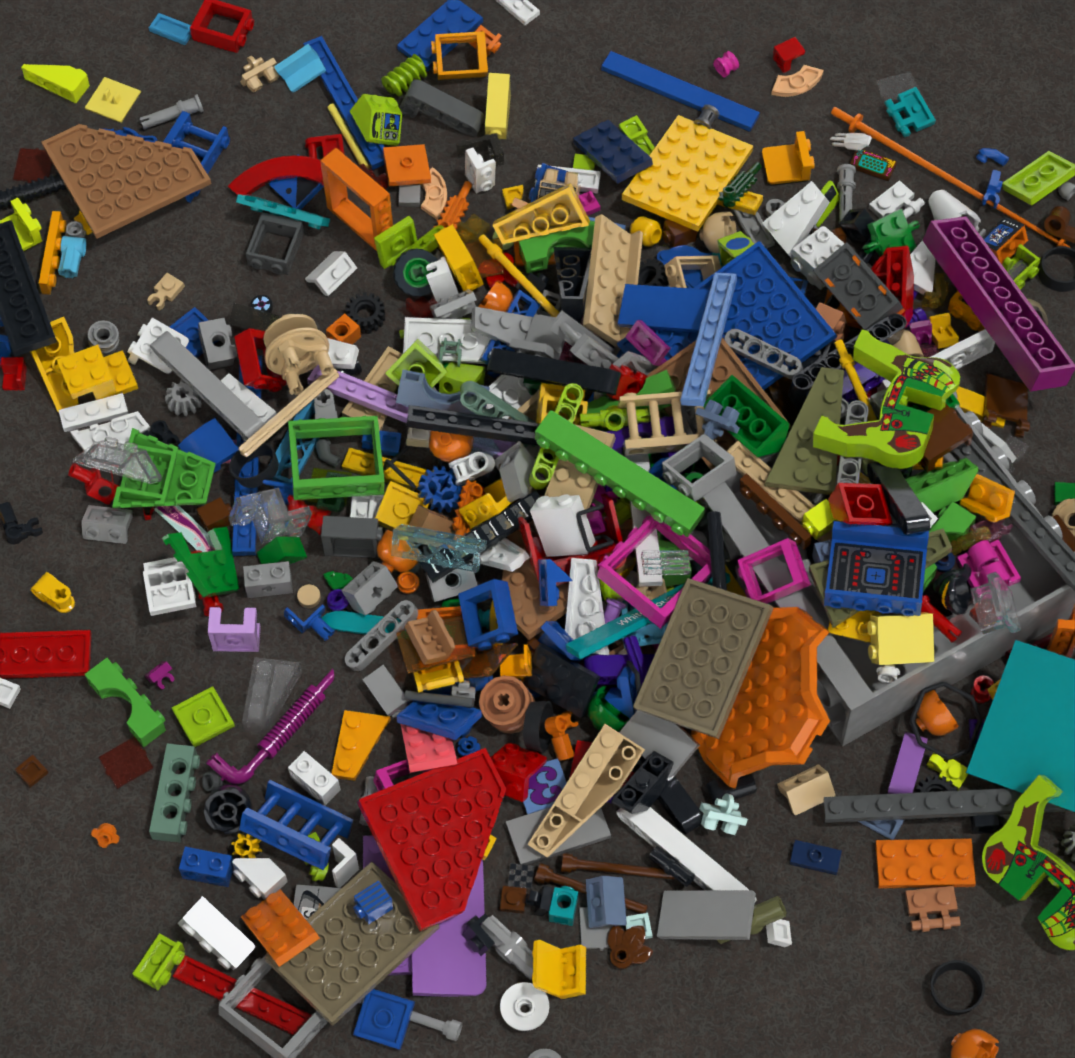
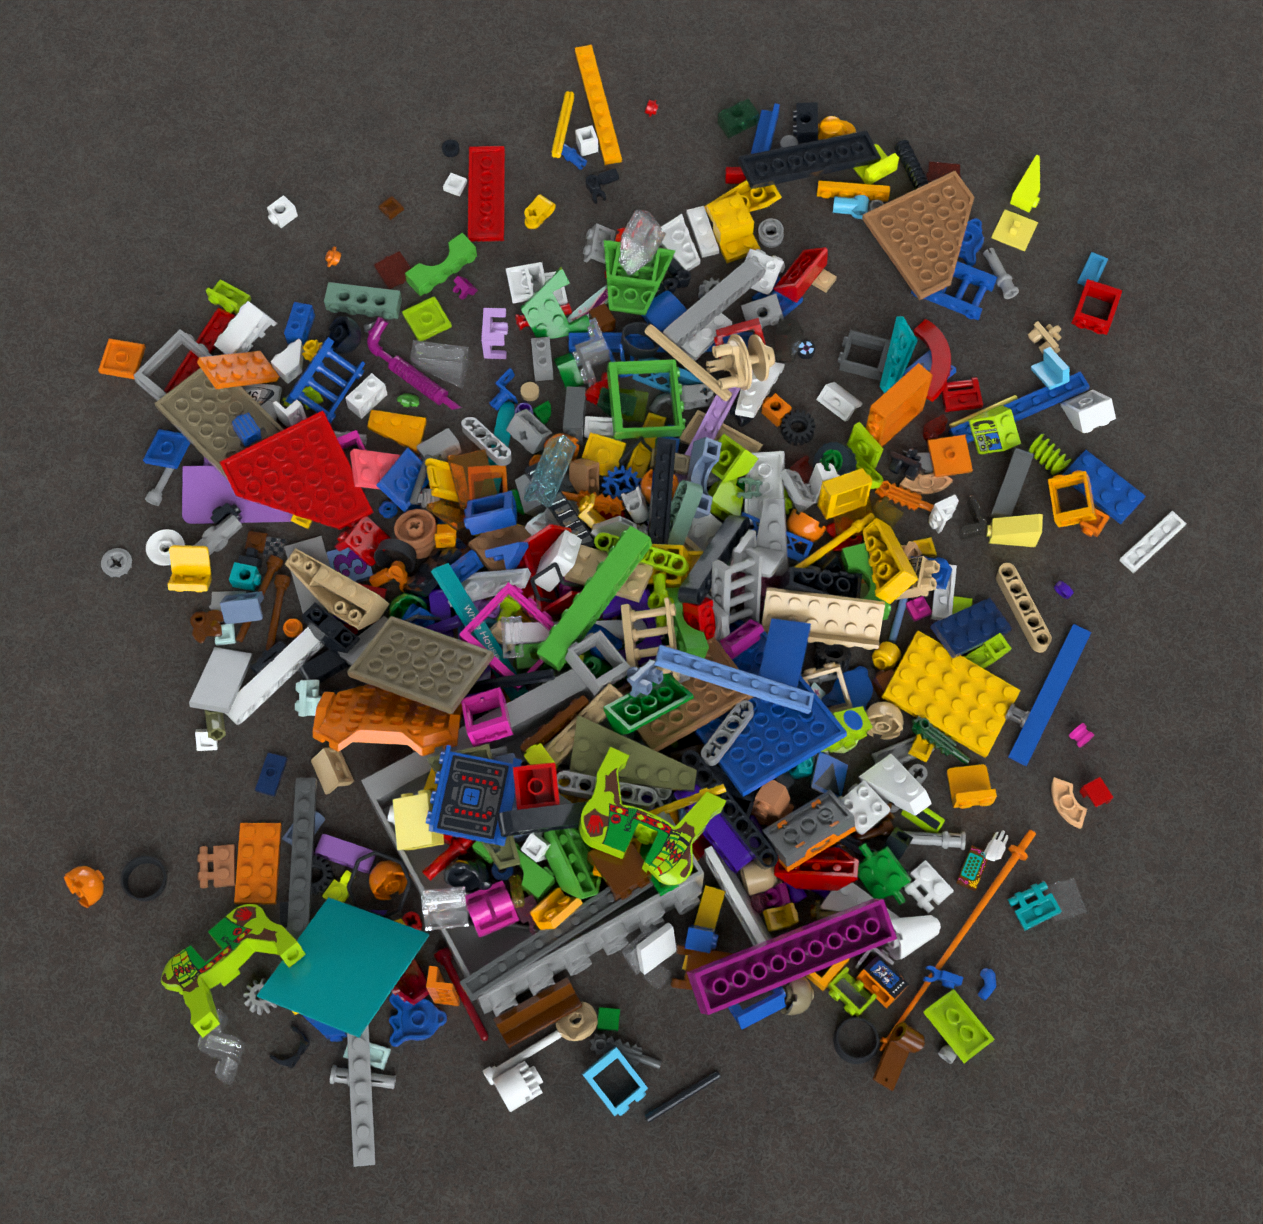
camera: 90 degrees right, 5 degrees up
medium nougat bracket [404,610,455,665] -> none
none -> white brick [267,195,298,228]
none -> orange plate [283,619,303,638]
none -> bright green plant [397,393,419,407]
none -> blue brick [685,924,718,953]
none -> red slope [773,247,828,303]
none -> black hips [888,448,926,481]
none -> tan beam [996,563,1052,653]
none -> dark purple tile [1054,581,1074,599]
none -> white slope [1060,390,1116,433]

